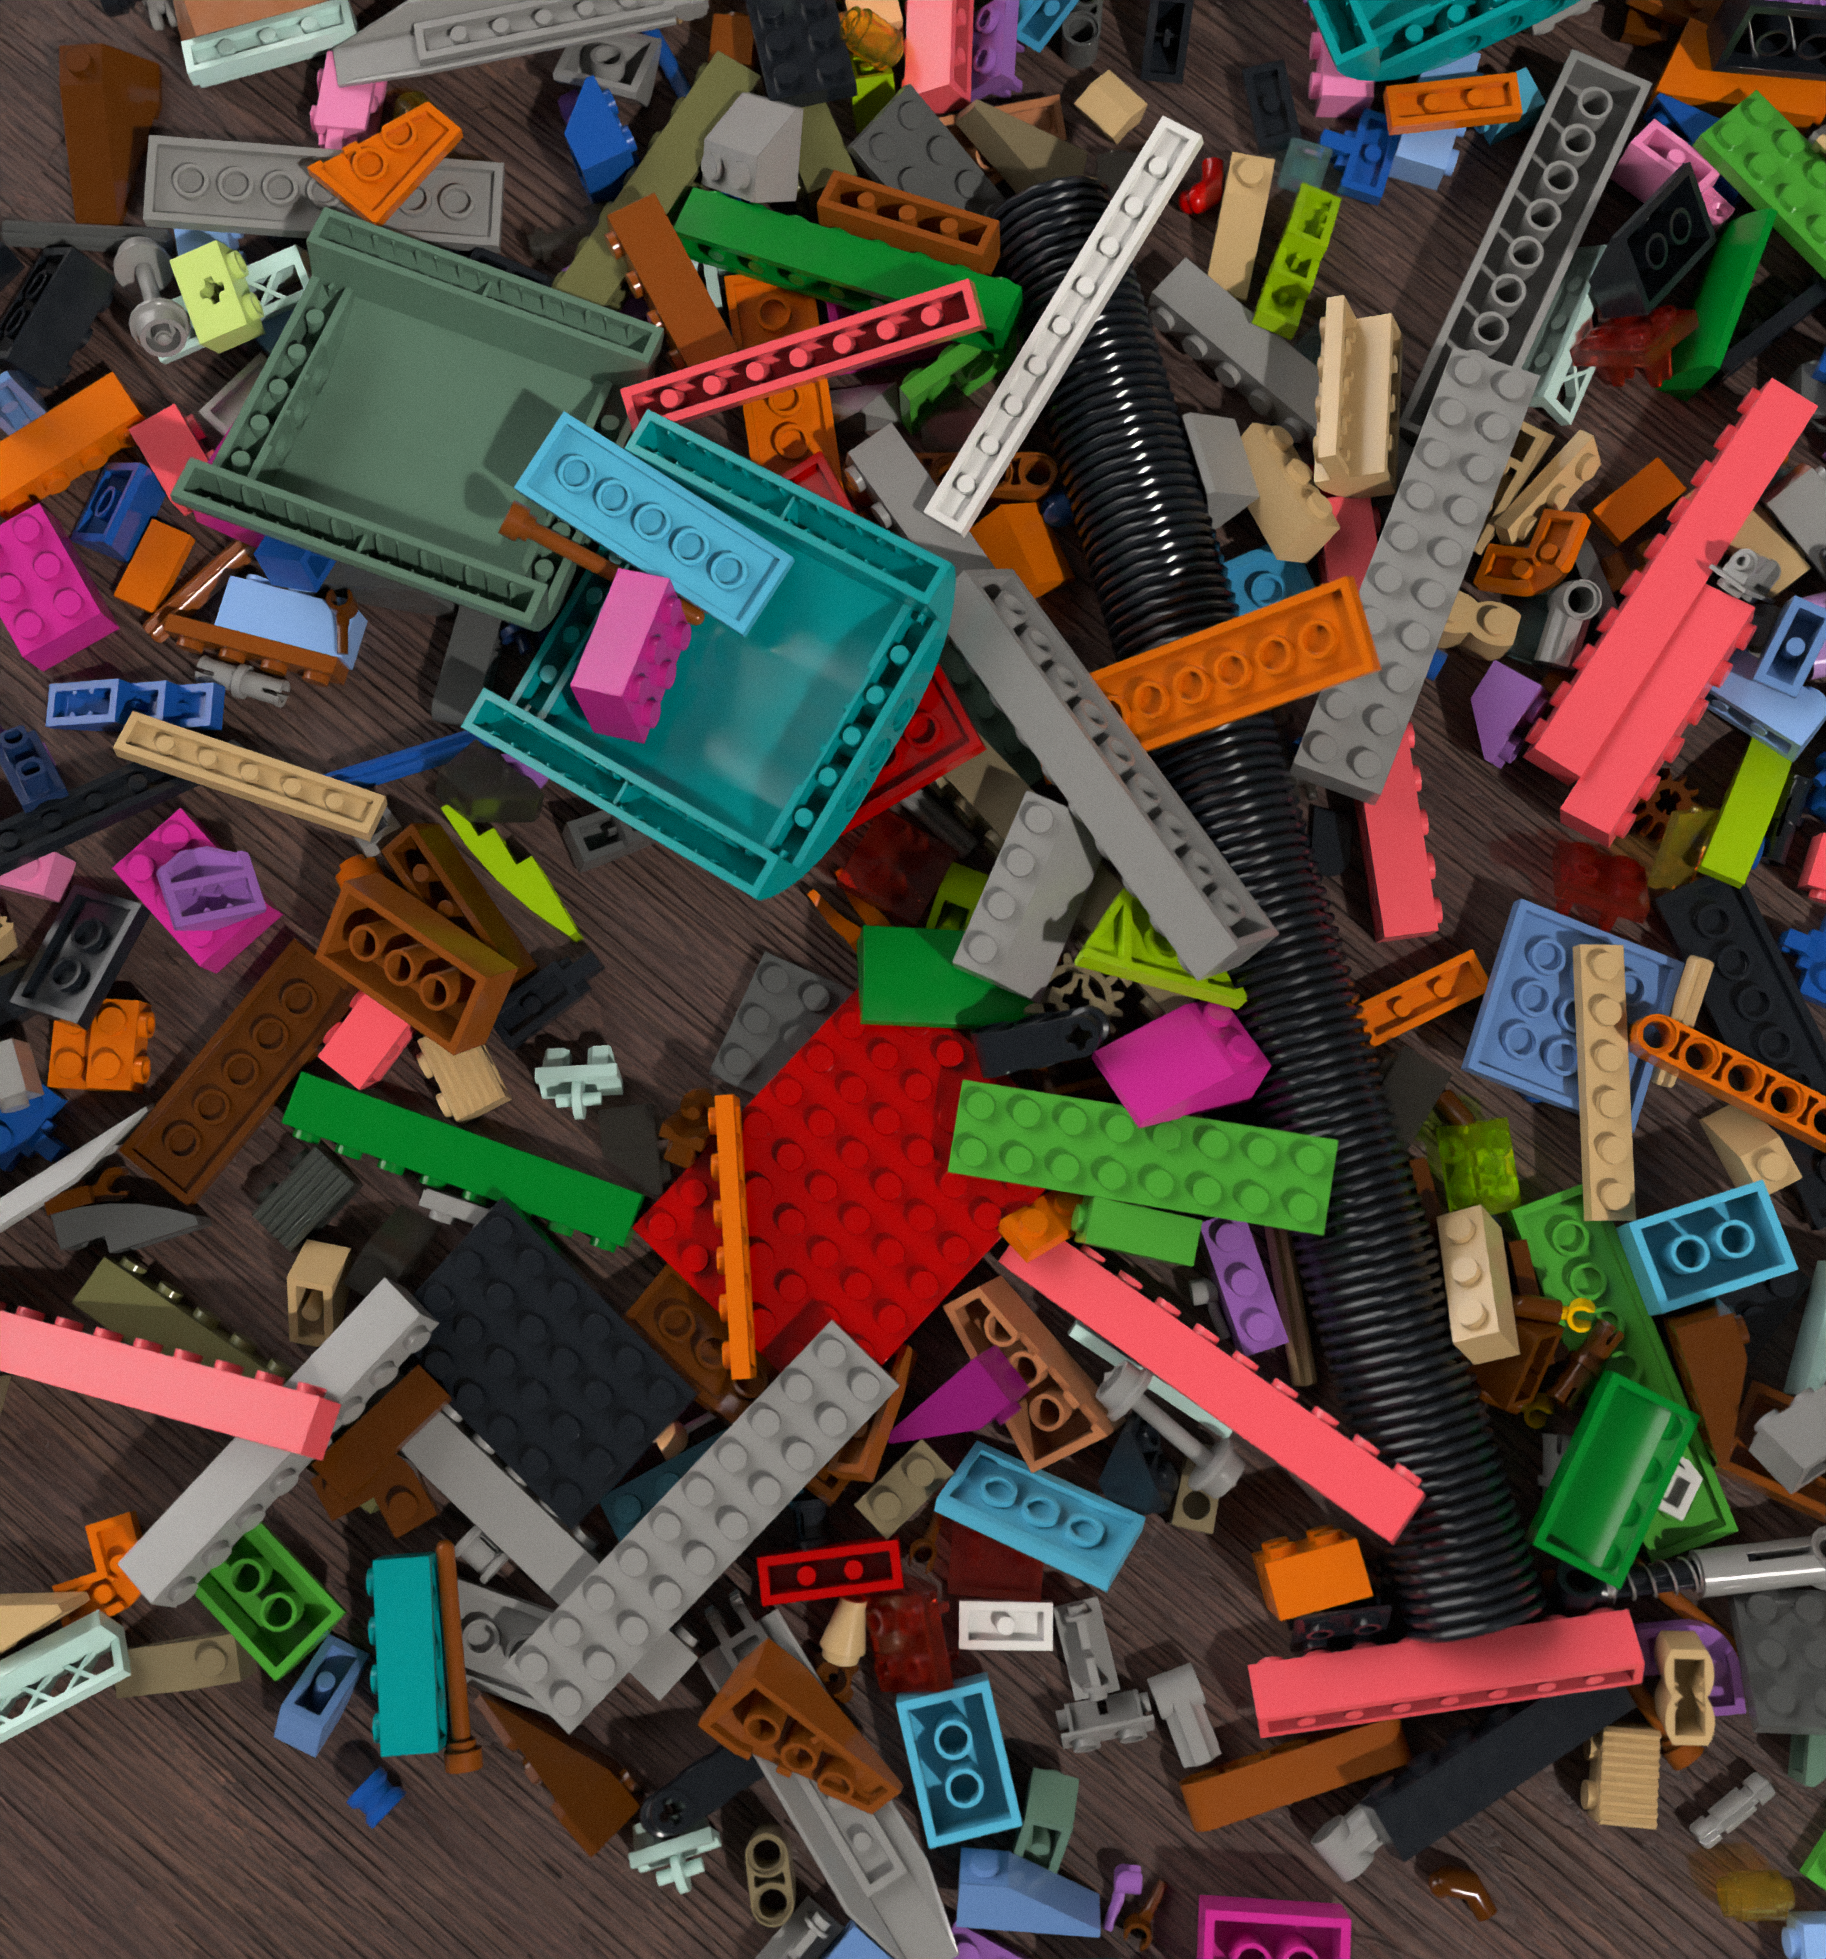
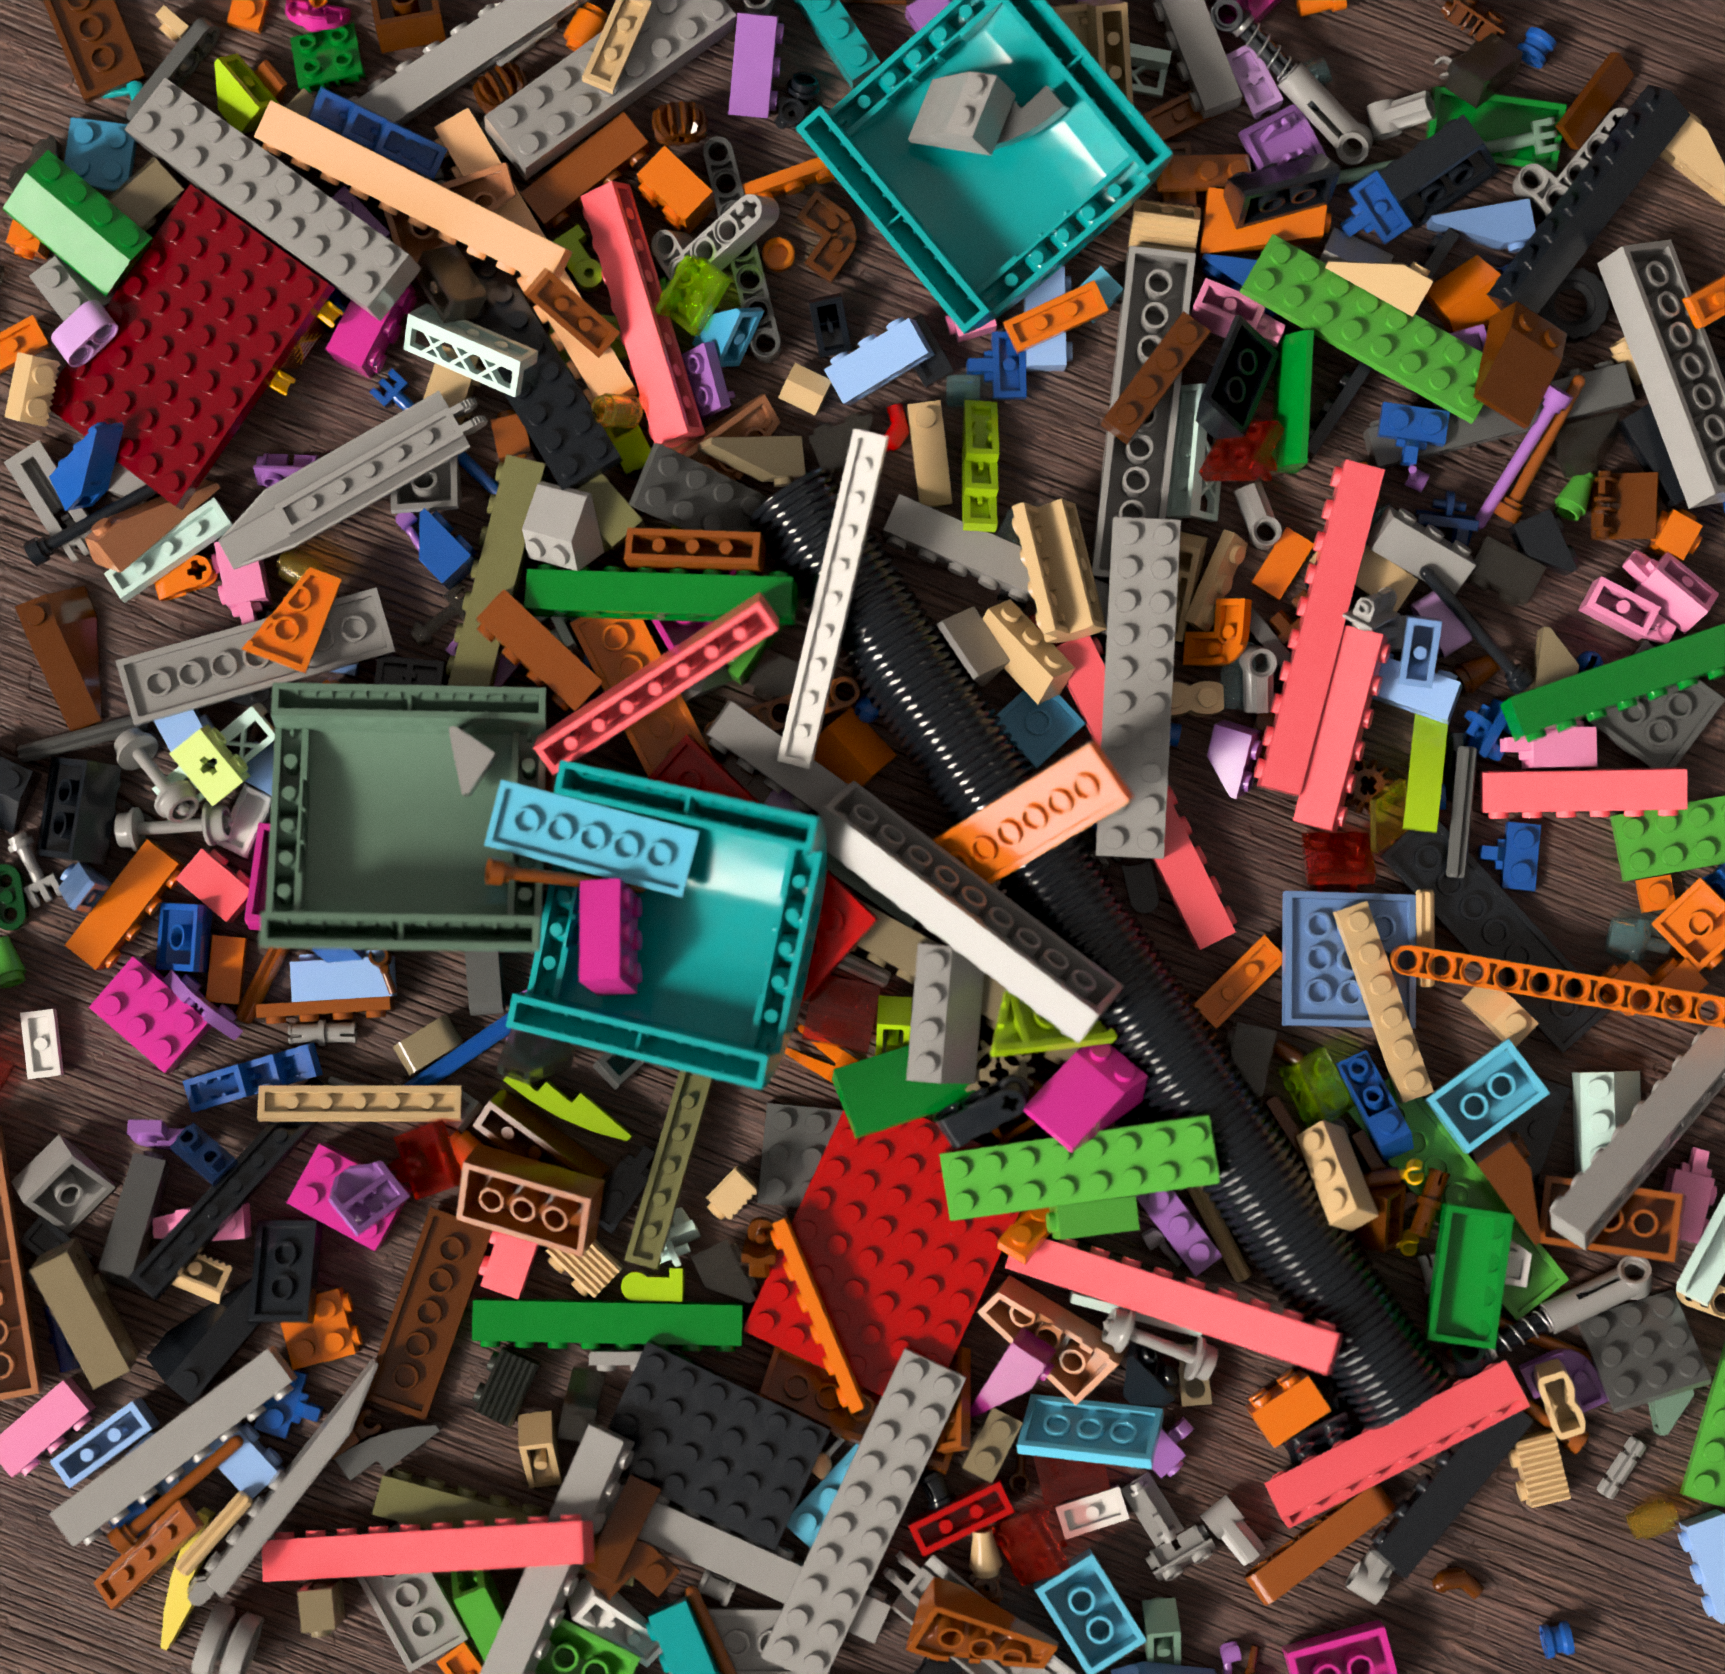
camera: 20 degrees left, 5 degrees up
none -> light grey piece [114,802,233,851]
none -> orange piece [154,555,219,601]
none -> medium lavender plate [163,969,243,1041]
none -> light grey plate [356,1522,470,1673]
none -> clear red plate [387,1119,462,1200]
none -> dark tan beam [392,1014,464,1076]
none -> light grey slope [448,726,498,797]
none -> bright green slope [451,1569,507,1662]
none -> white slope [567,1577,662,1668]
none -> lime leg [621,1266,685,1302]
none -> olive plate [624,1070,714,1270]
none -> tan brick [706,1166,759,1221]
none -> light blue brick [824,317,935,406]
none -> reddish brown brick [1101,311,1211,445]
none -> tan brick [1128,199,1201,253]
none -> medium lavender brick [1152,1417,1194,1478]
none -> light grey piece [1233,481,1282,550]
none -> blue slope [1336,1050,1414,1162]
none -> dark grey axle [1446,746,1478,878]

